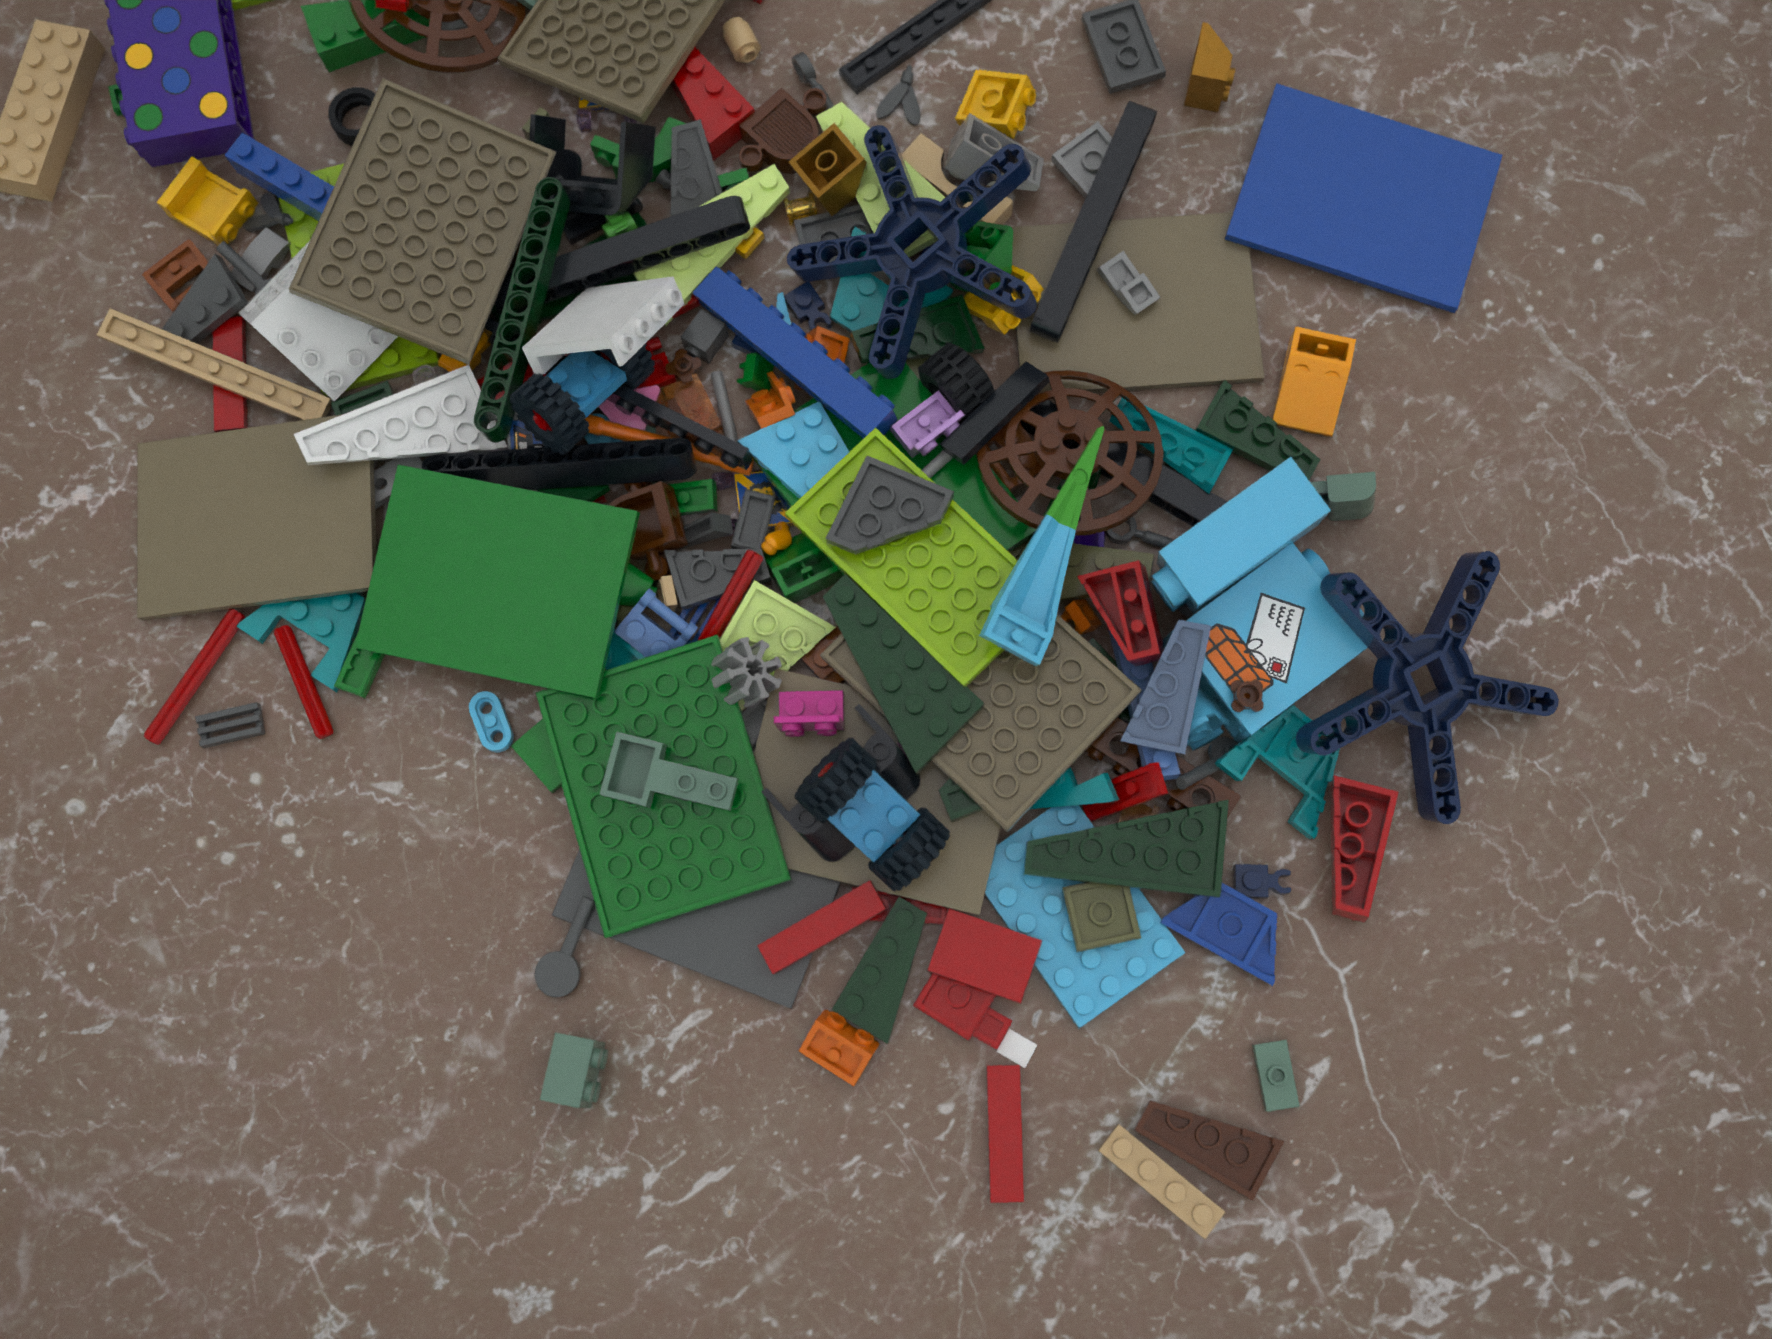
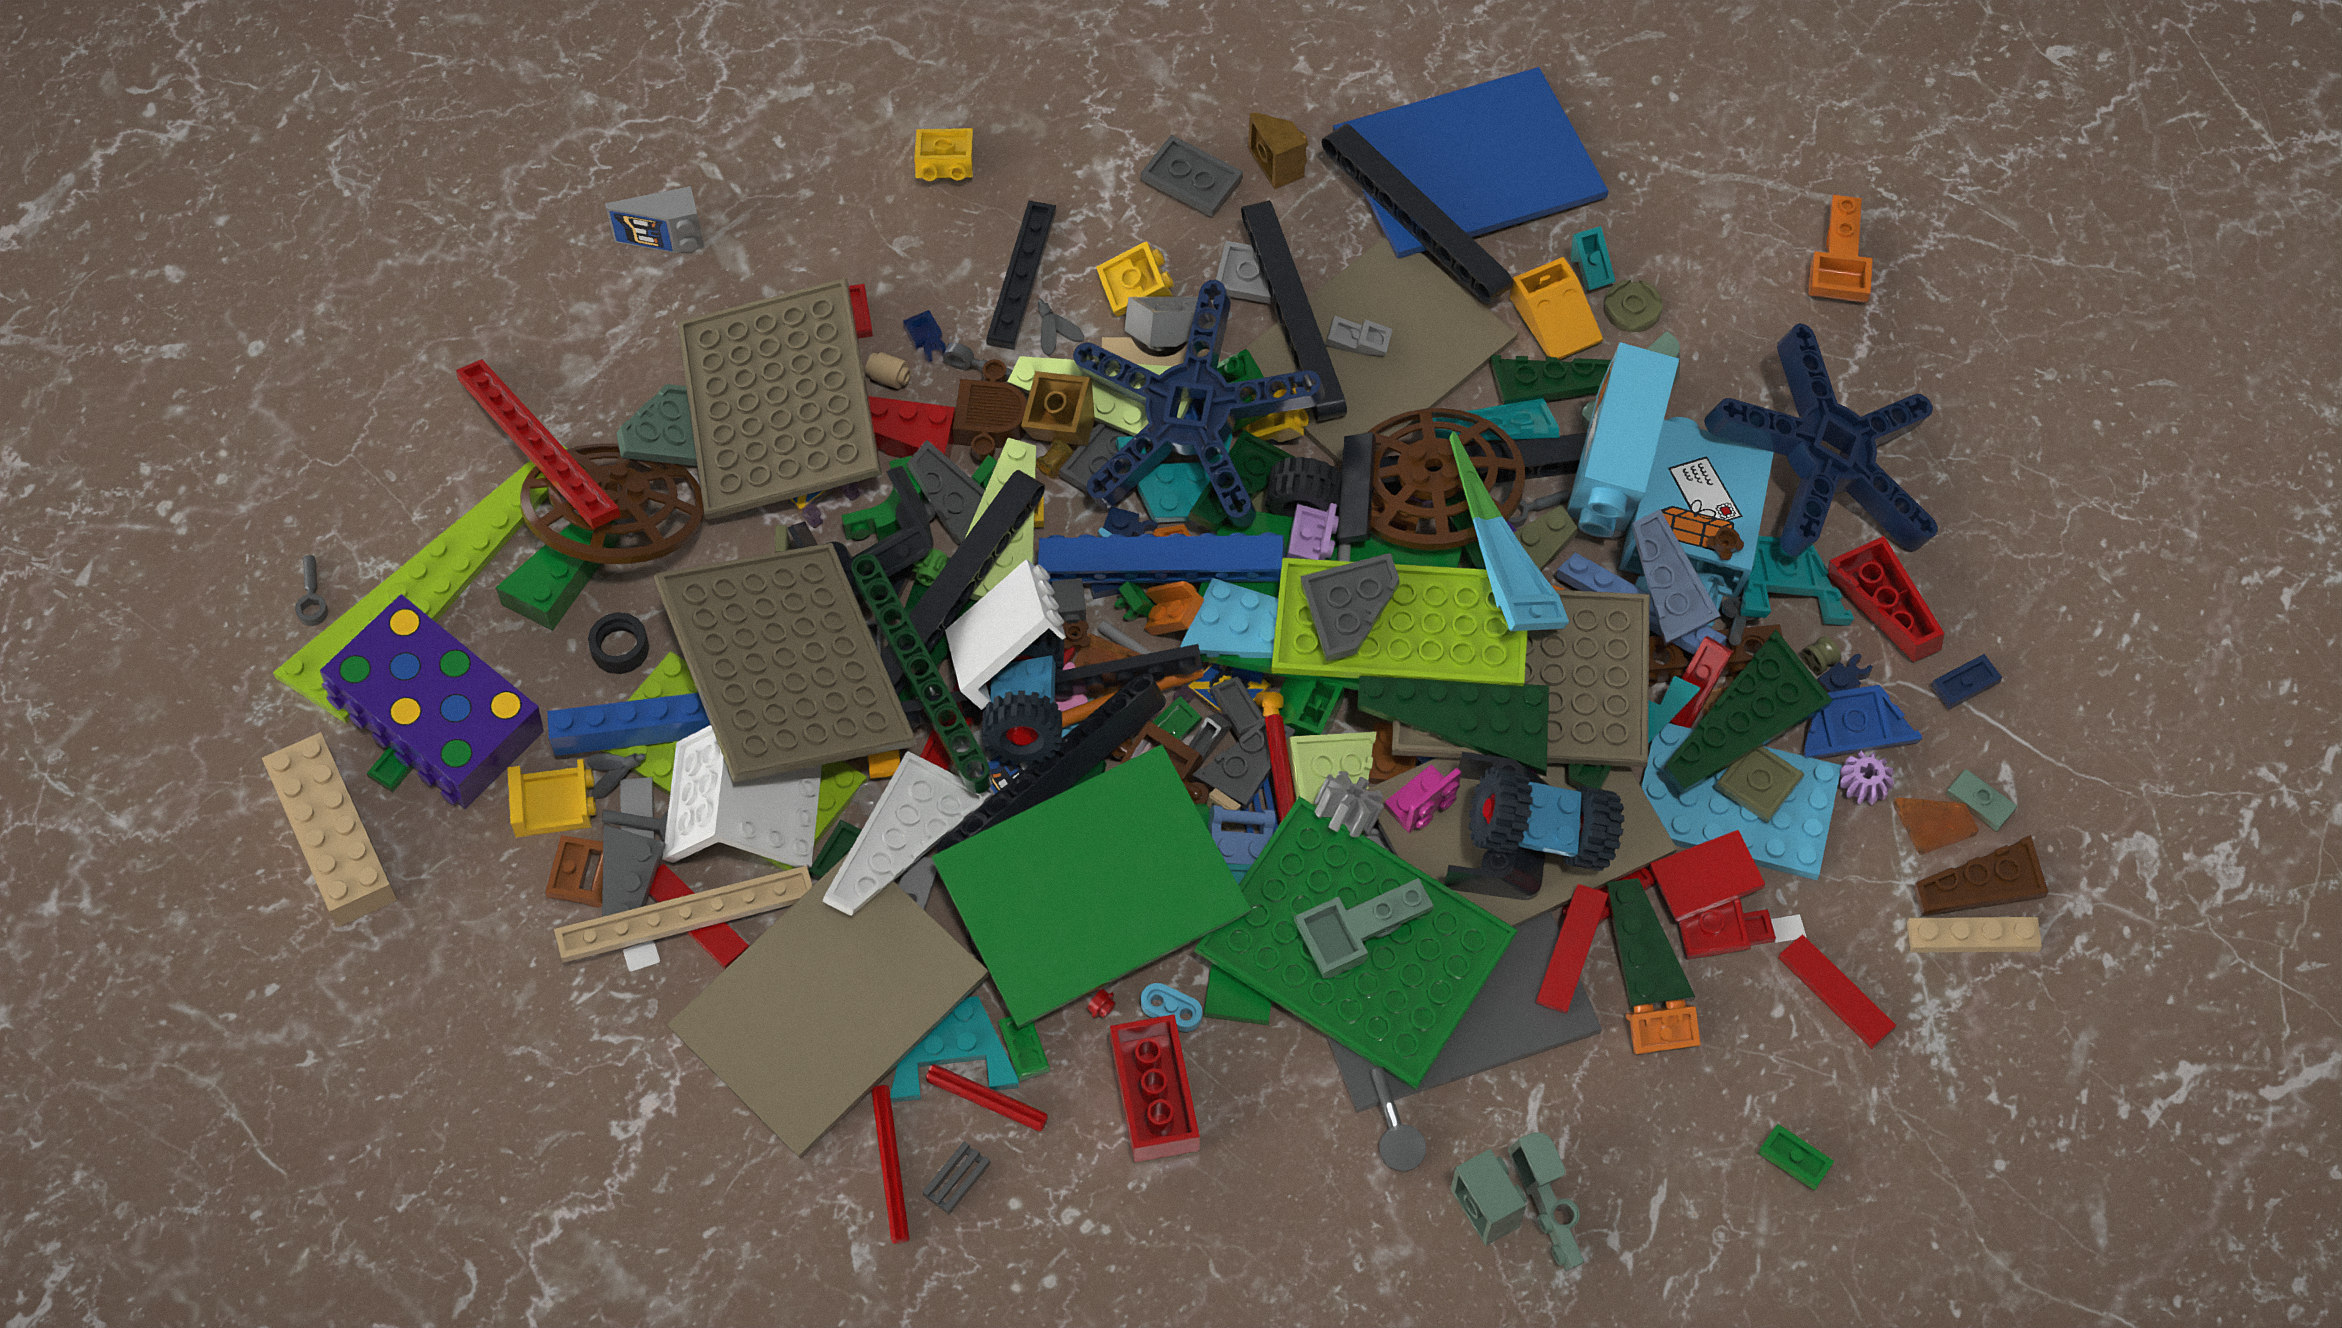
camera: 45 degrees left, 15 degrees down
red wedge [1077,560,1164,666] -> none
none -> white sticker [623,940,660,971]
none -> clear blue plate [903,310,946,362]
none -> red plate [1087,989,1116,1019]
none -> red brick [1110,1014,1200,1163]
none -> black beam [1321,124,1513,304]
none -> sand green plate [1508,1132,1584,1271]
none -> teal slope [1571,226,1616,290]
none -> olive tile [1604,279,1663,333]
none -> green plate [1758,1123,1834,1191]
none -> olive wheel [1802,636,1841,674]
none -> orange plate [1808,195,1873,303]
none -> lavender gear [1840,750,1894,806]
none -> clear orange wing [1893,797,1979,855]
none -> dark blue plate [1931,654,2002,710]

